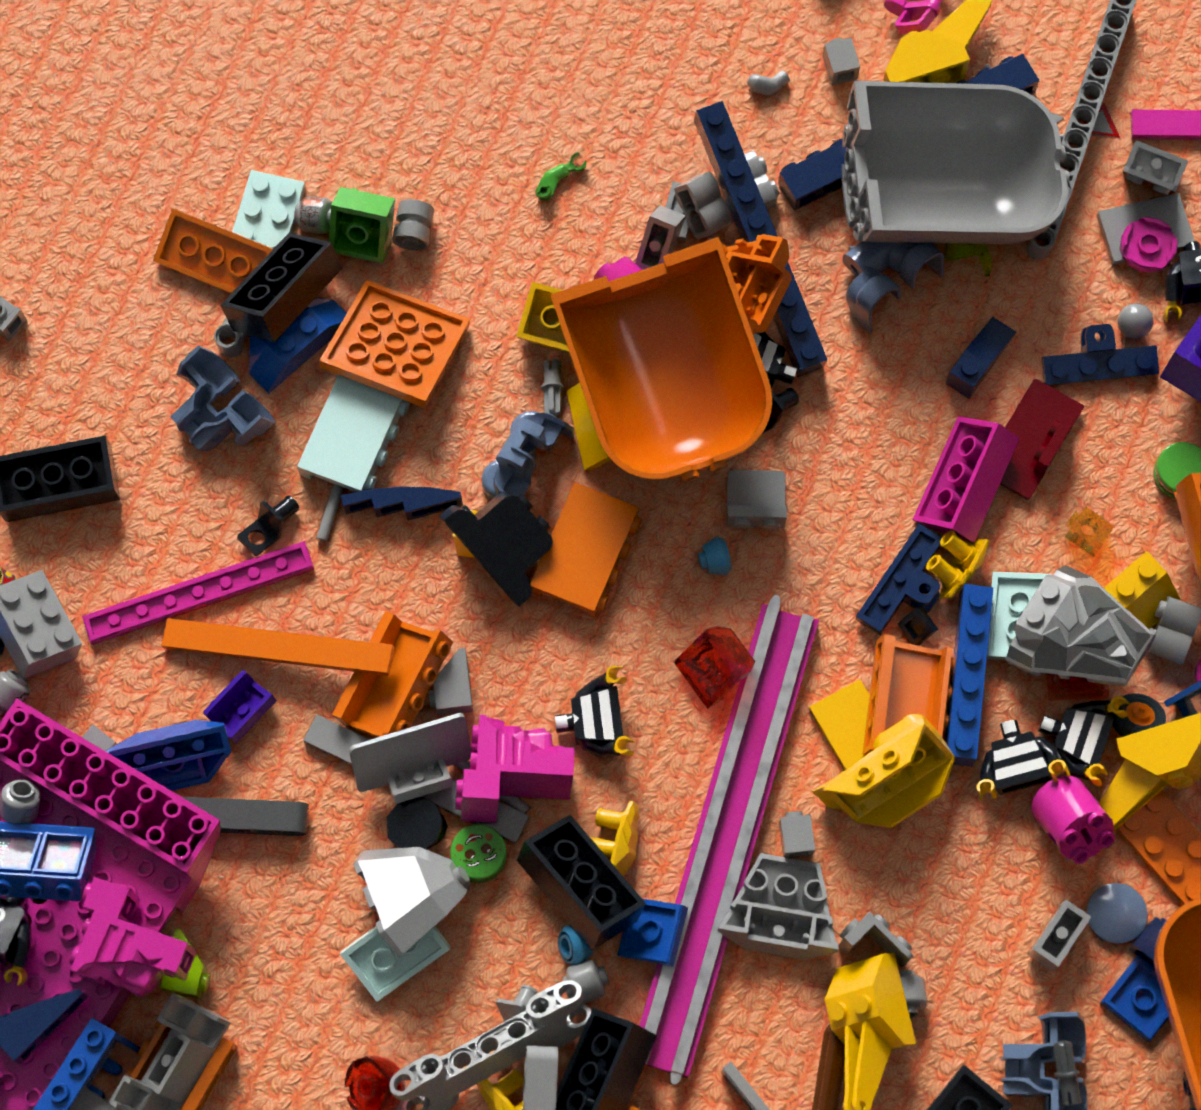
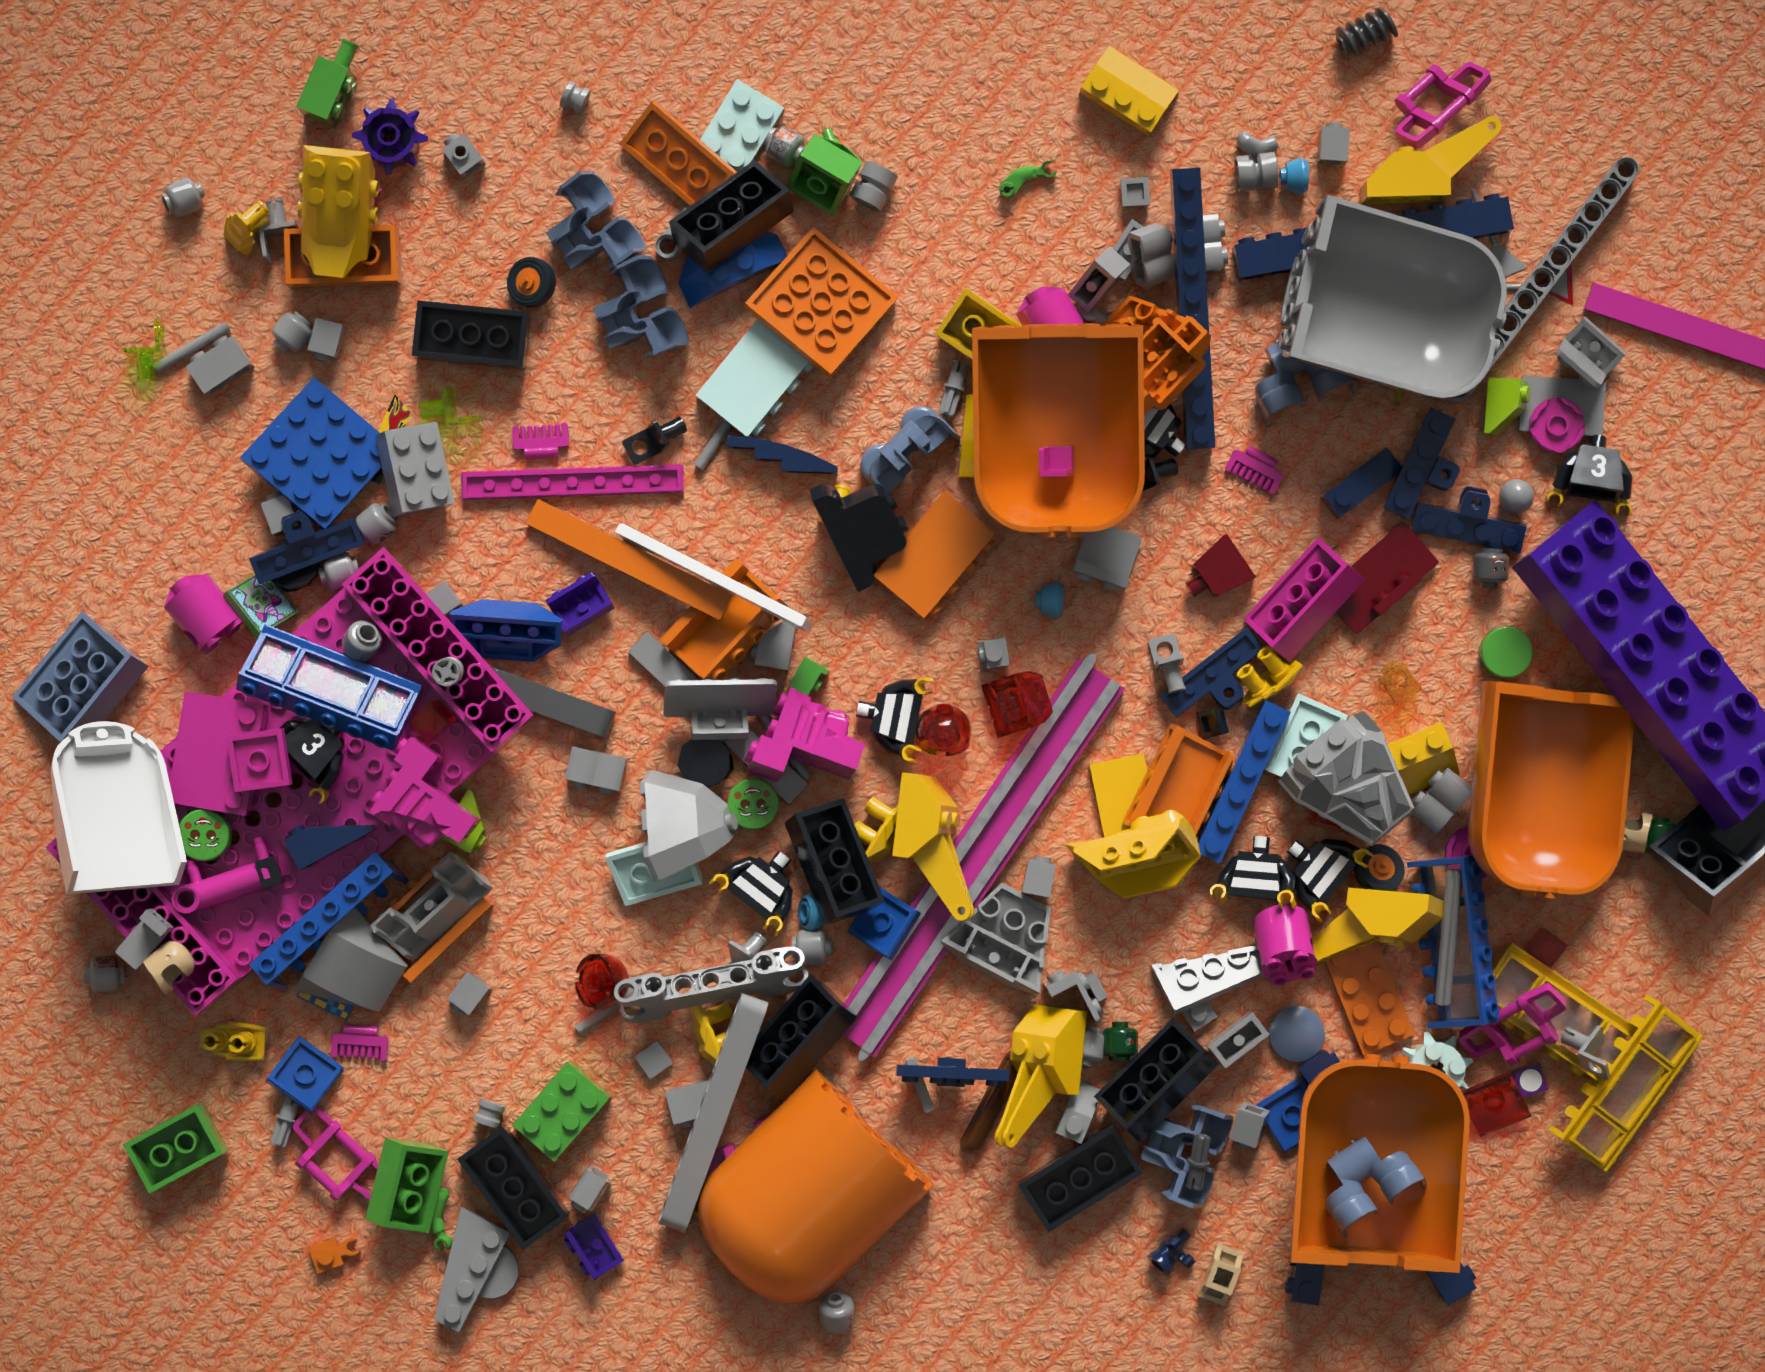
camera: 15 degrees right, 15 degrees up
none -> clear red brick [409,699,457,742]
none -> clear neon green bracket [419,386,484,425]
none -> light grey wheel [432,657,464,686]
none -> black wheel [507,257,556,308]
none -> dark pink piece [512,423,569,459]
none -> sand blue piece [546,171,646,271]
none -> light grey wheel [560,81,591,115]
none -> light grey brick [565,746,628,795]
none -> white tile [615,523,813,634]
none -> torso [709,850,793,936]
none -> bright green brick [788,657,829,696]
none -> yellow slope [892,772,975,921]
none -> dark blue plate [896,1057,1010,1087]
none -> clear red cylinder [916,703,971,756]
none -> light grey brick [977,638,1010,670]
none -> dark pink panel [1039,446,1075,477]
none -> light grey slope [1054,1081,1101,1144]
none -> yellow slope [1079,46,1179,137]
none -> light grey tile [1085,971,1108,1002]
none -> black brick [1094,1018,1219,1143]
none -> dark green head [1102,1022,1138,1061]
none -> light grey plate [1120,177,1150,208]
none -> light grey bracket [1148,634,1186,694]
none -> wing [1151,945,1264,1015]
none -> light grey plate [1181,1001,1218,1032]
none -> dark red torso [1185,533,1256,597]
none -> dark pink piece [1225,446,1283,494]
none -> light grey brick [1229,1101,1270,1149]
none -> light grey wheel [1235,152,1279,192]
none -> dark azure cone [1279,157,1309,196]
none -> dark blue plate [1383,407,1460,520]
none -> dark grey head [1472,548,1509,588]
none -> lime slope [1484,378,1531,436]

